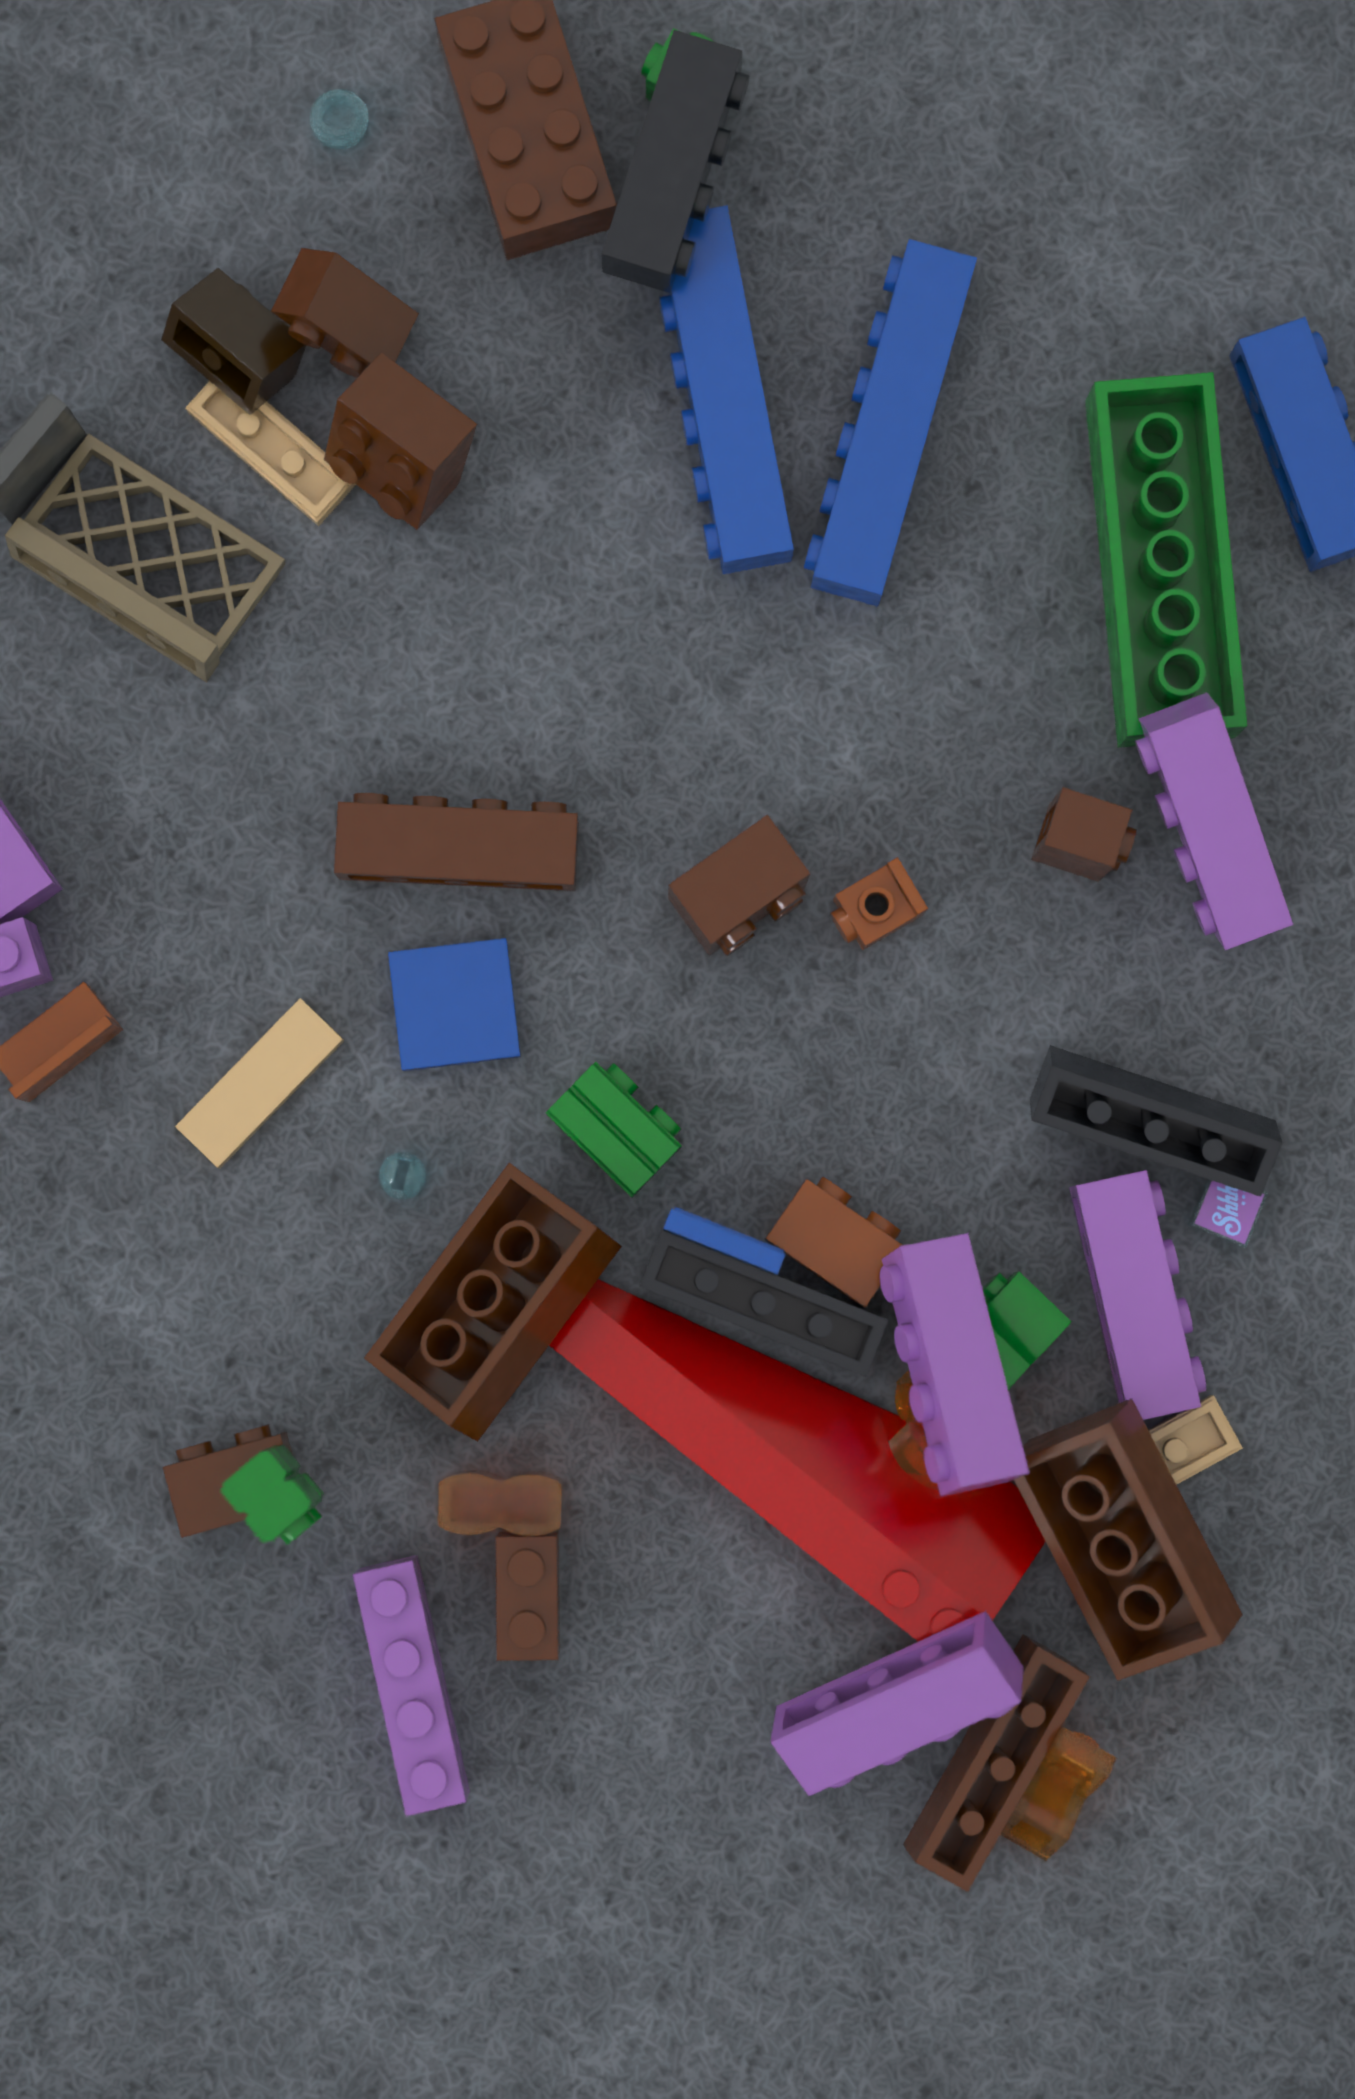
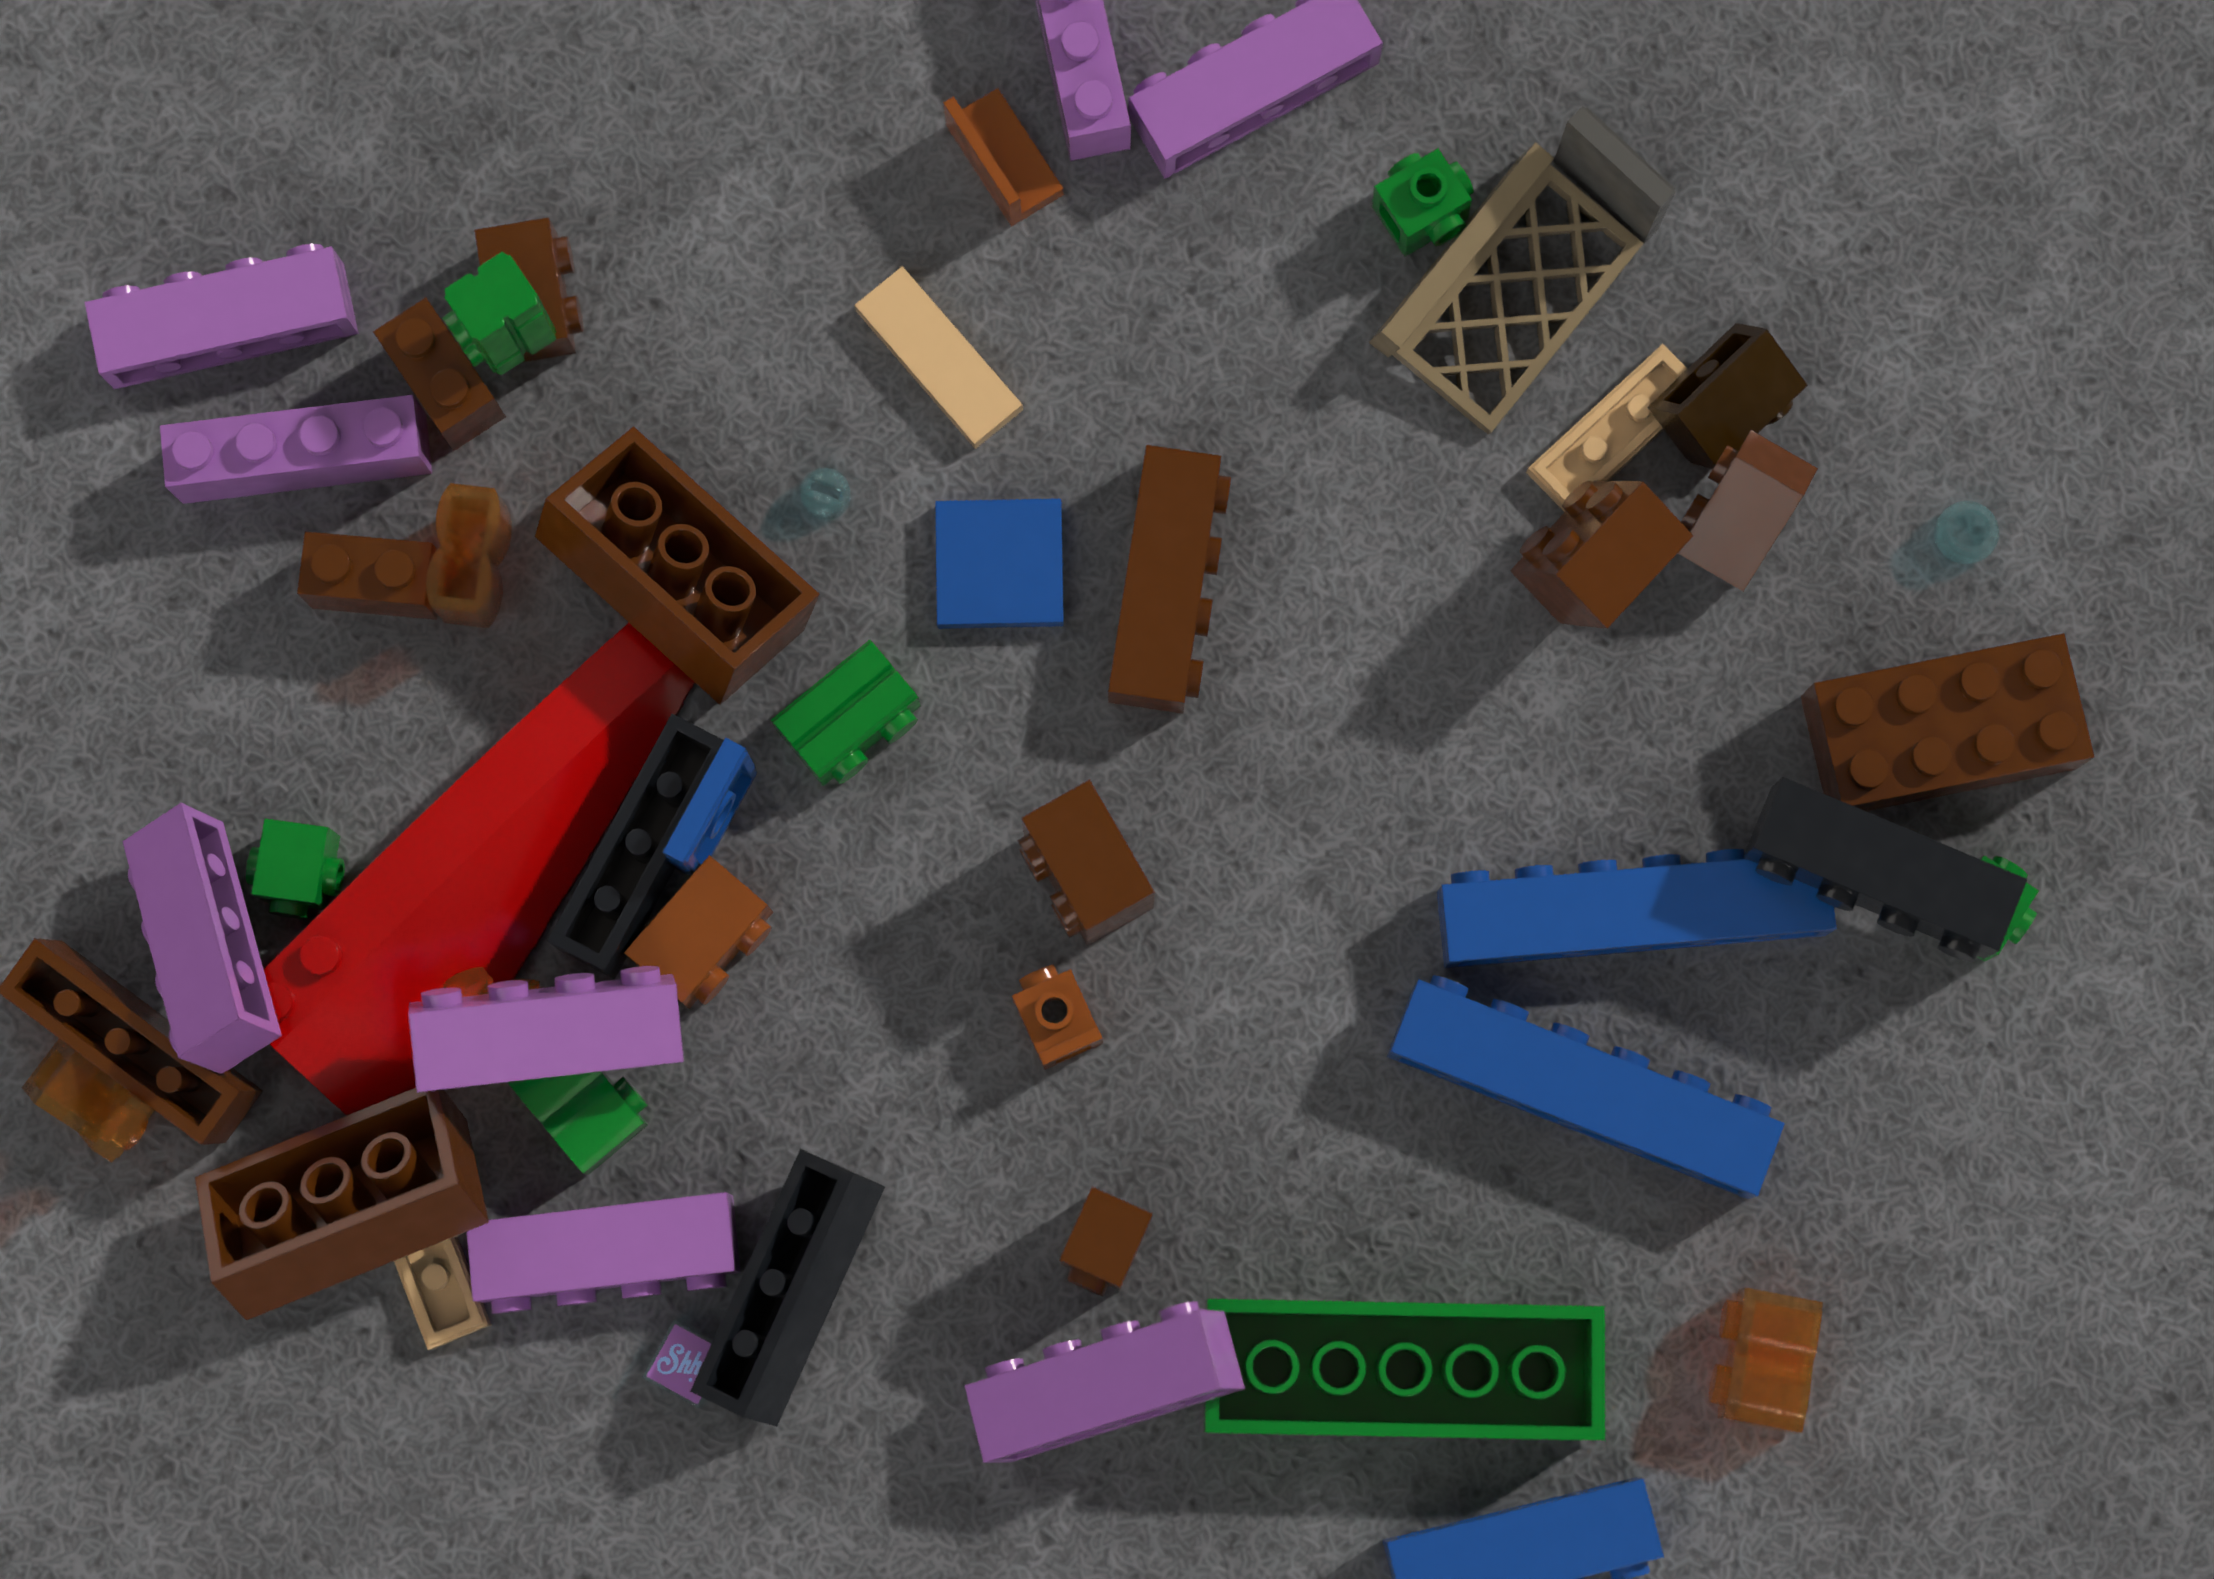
camera: 100 degrees right, 5 degrees down
none -> medium lavender brick [85,244,358,389]
none -> green brick [246,818,345,919]
none -> reddish brown brick [373,297,506,451]
none -> green brick [1372,148,1474,257]
none -> clear orange brick [1709,1287,1823,1434]

